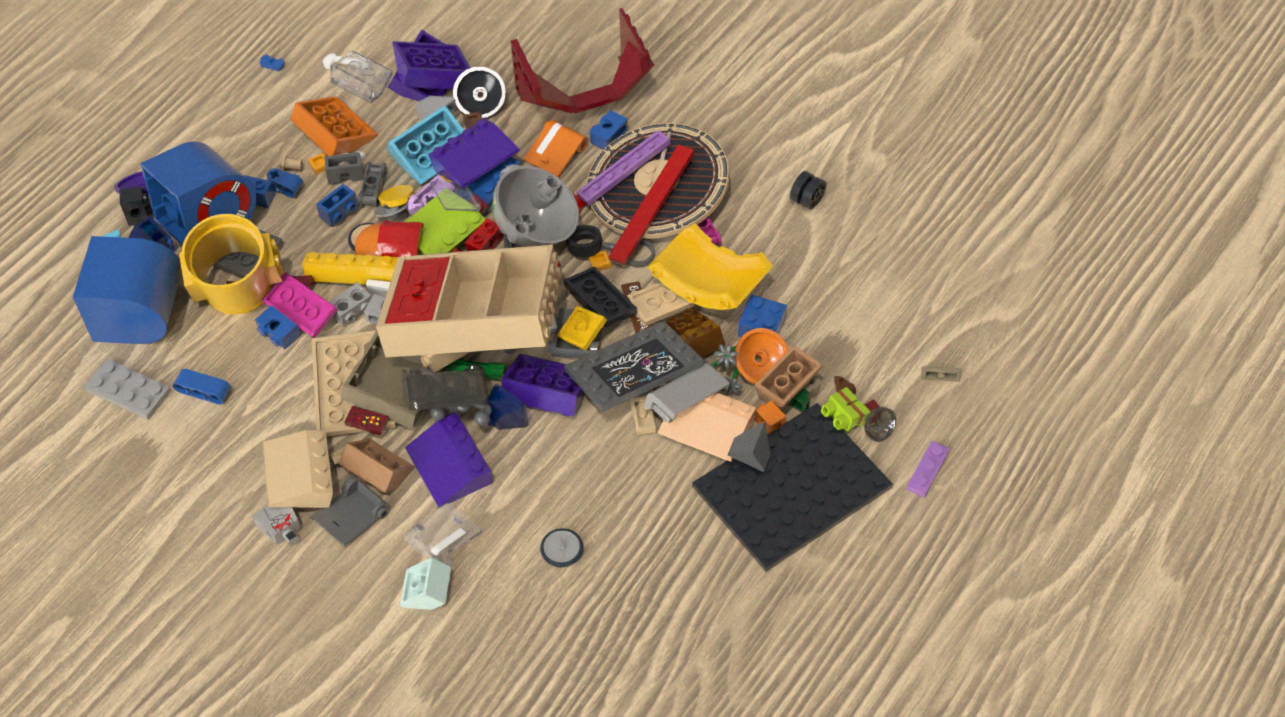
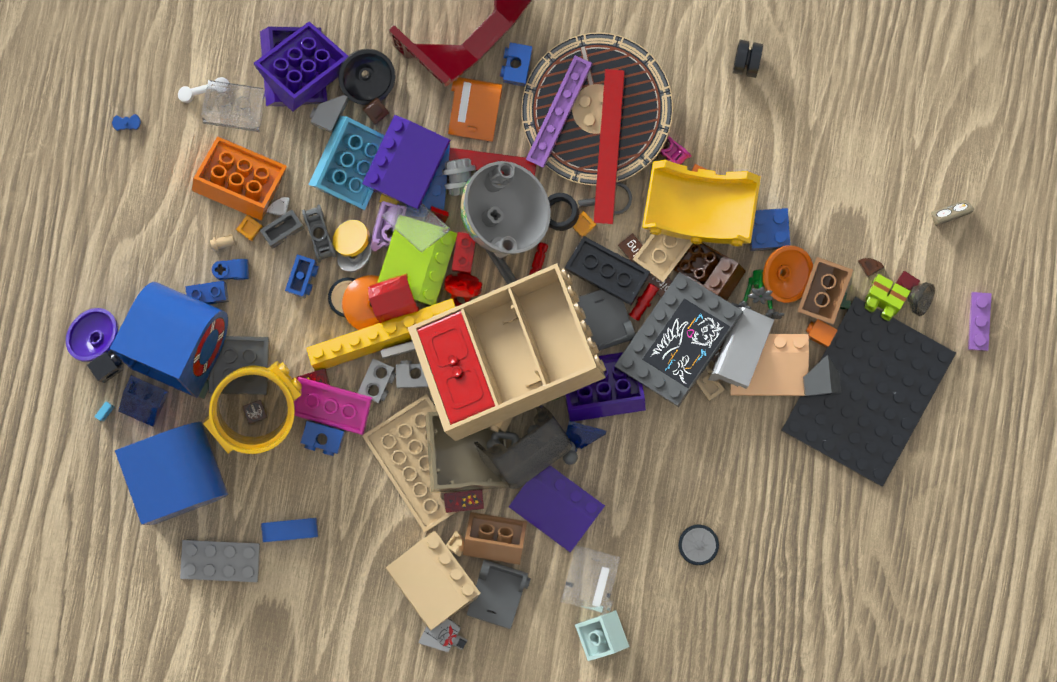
camera: 25 degrees left, 30 degrees up
yellow tile [556,306,607,351] -> none
none -> red pin [629,282,659,321]

